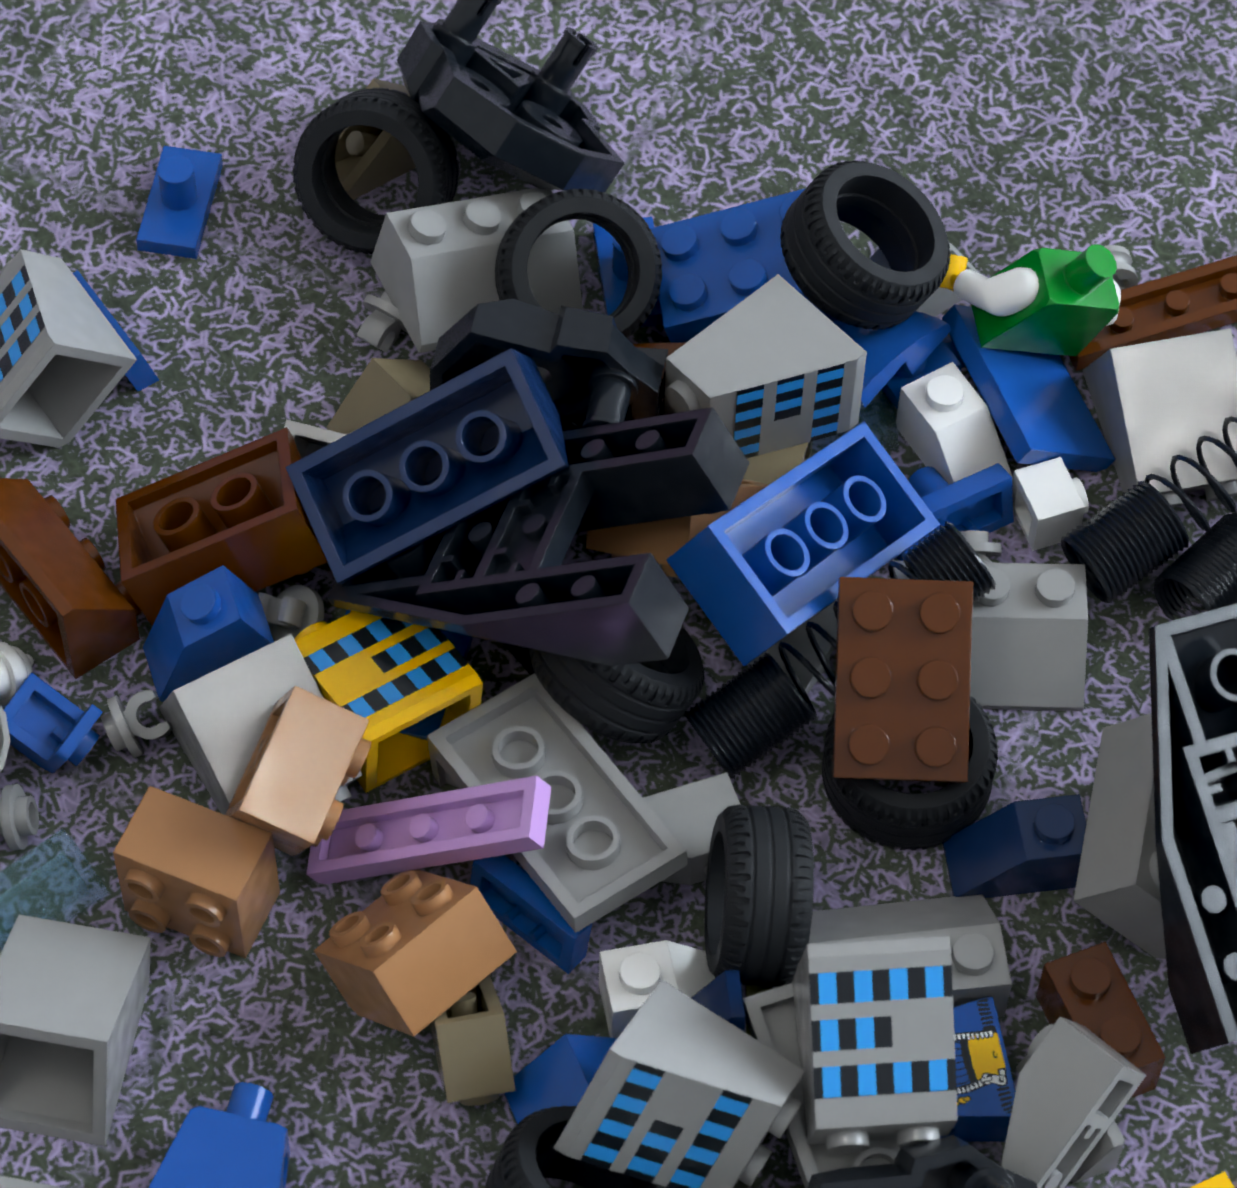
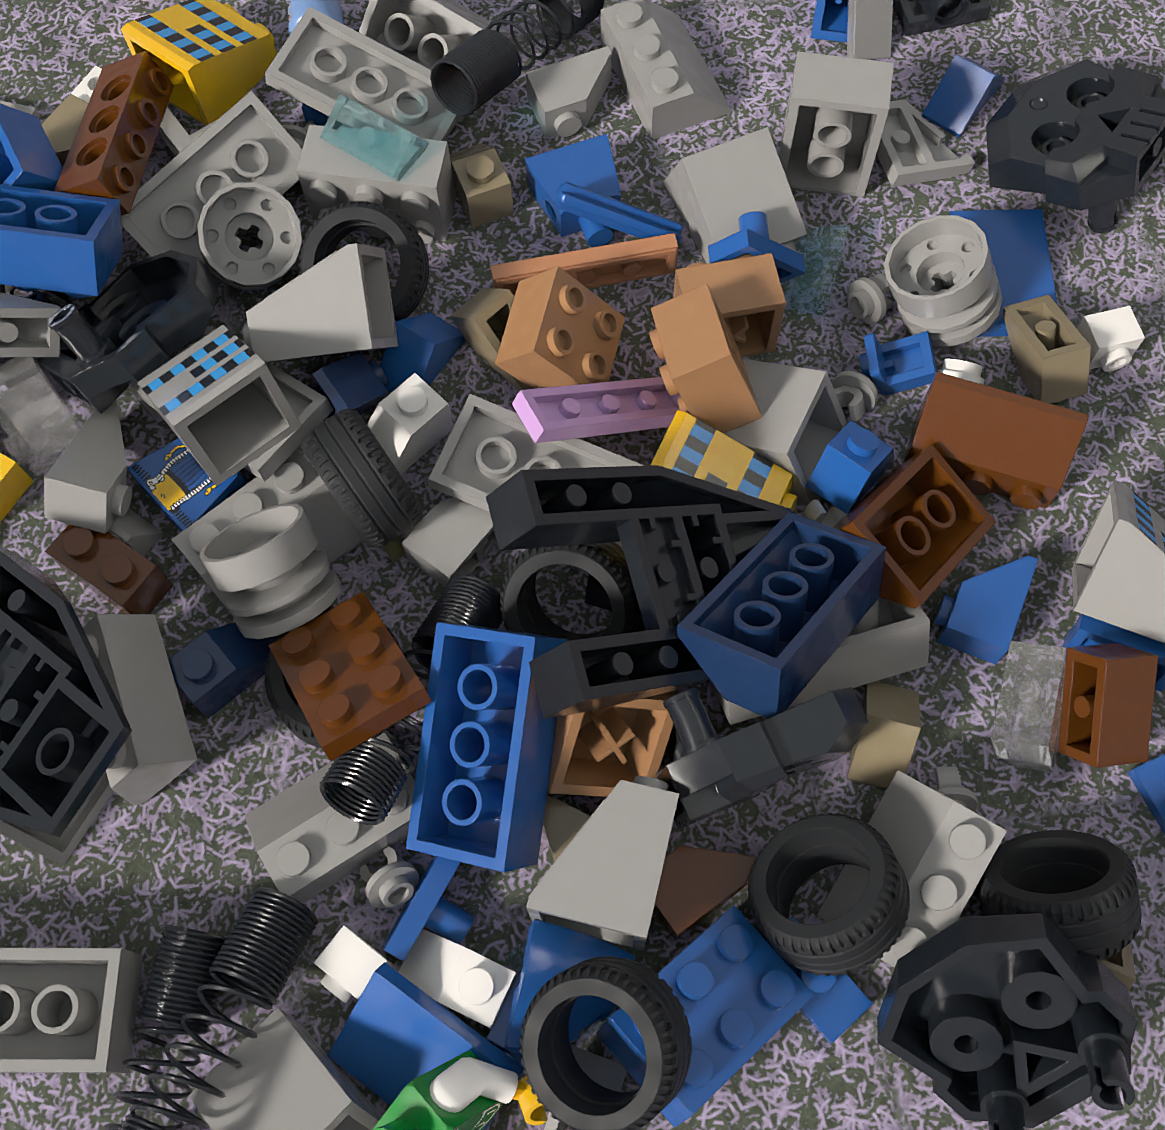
camera: 150 degrees right, 10 degrees up
none -> light grey wheel [199,504,341,639]
none -> nougat tile [490,233,678,297]
none -> blue axle [554,181,683,244]
none -> blue tile [708,211,806,283]
none -> blue slope [933,555,1038,664]
none -> clear brick [991,641,1067,773]
none -> reddish brown brick [1058,643,1158,768]

